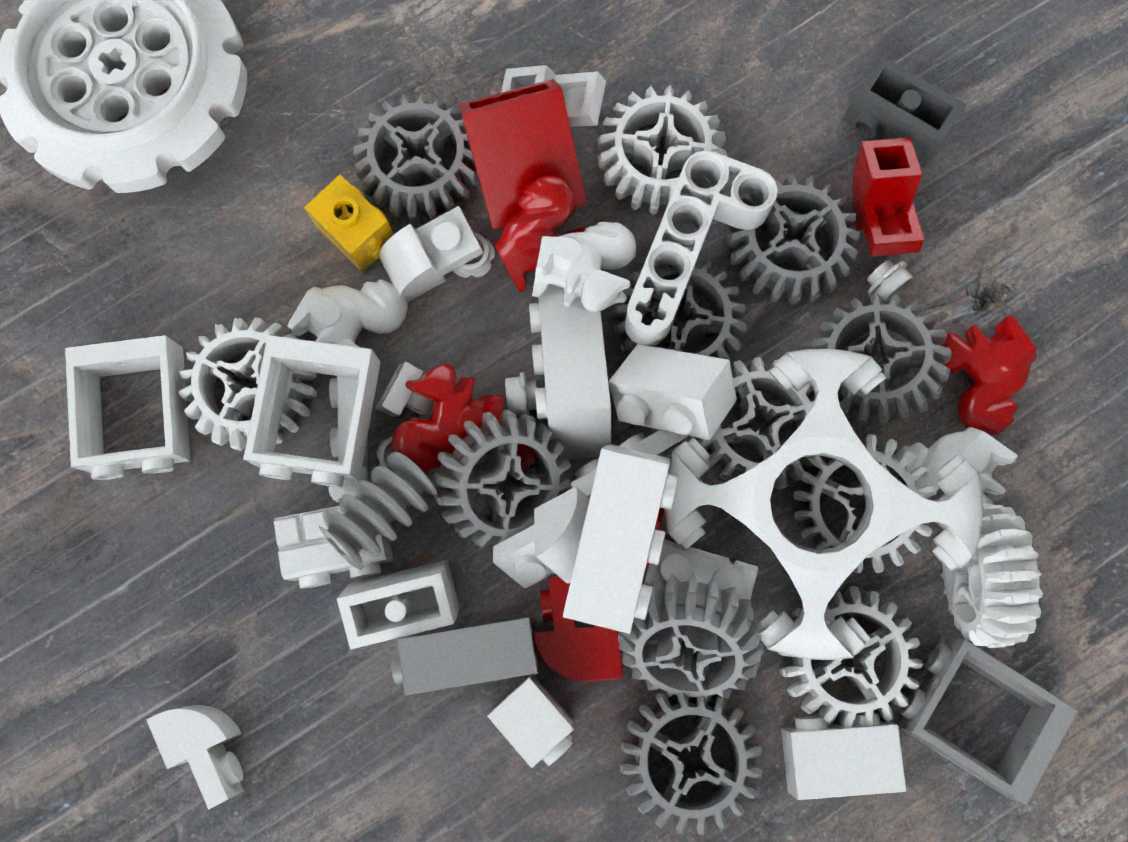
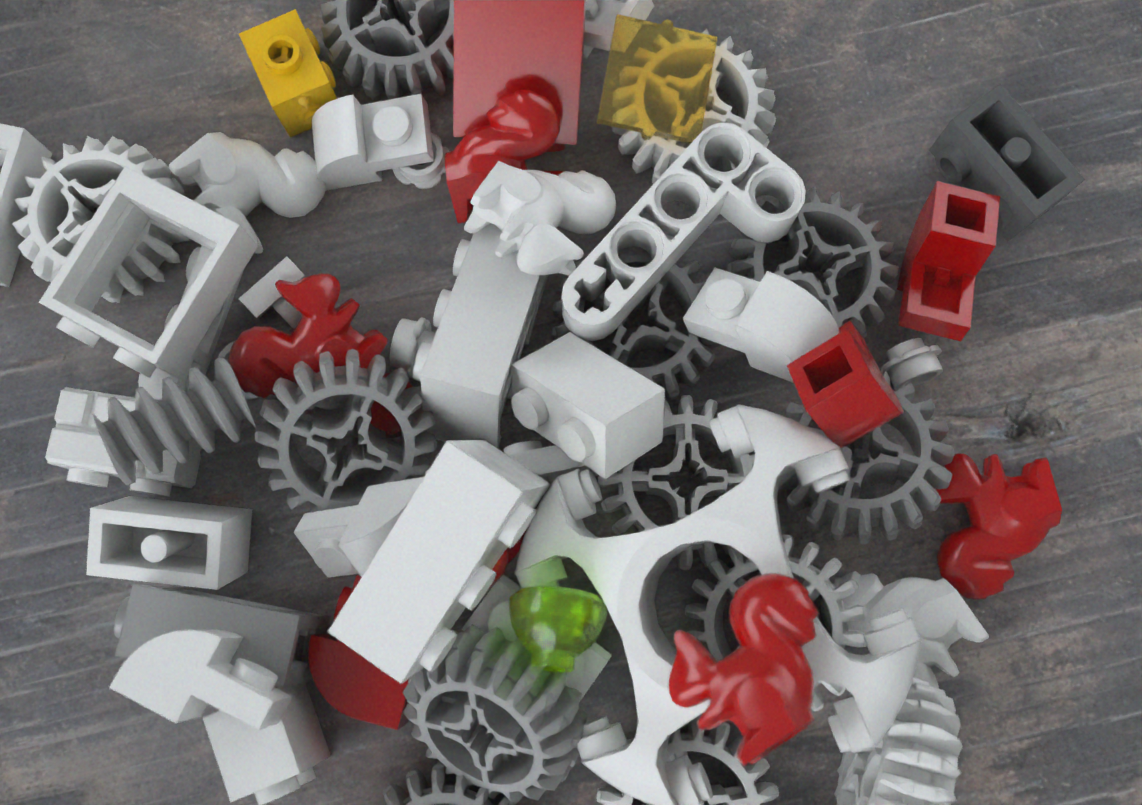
camera: 20 degrees right, 0 degrees up
none -> white brick [109,630,292,730]
none -> clear neon green brick [509,586,608,673]
none -> clear yellow piece [596,14,718,143]
none -> red animal [668,573,818,766]
none -> white brick [683,268,839,383]
none -> red brick [786,320,904,449]

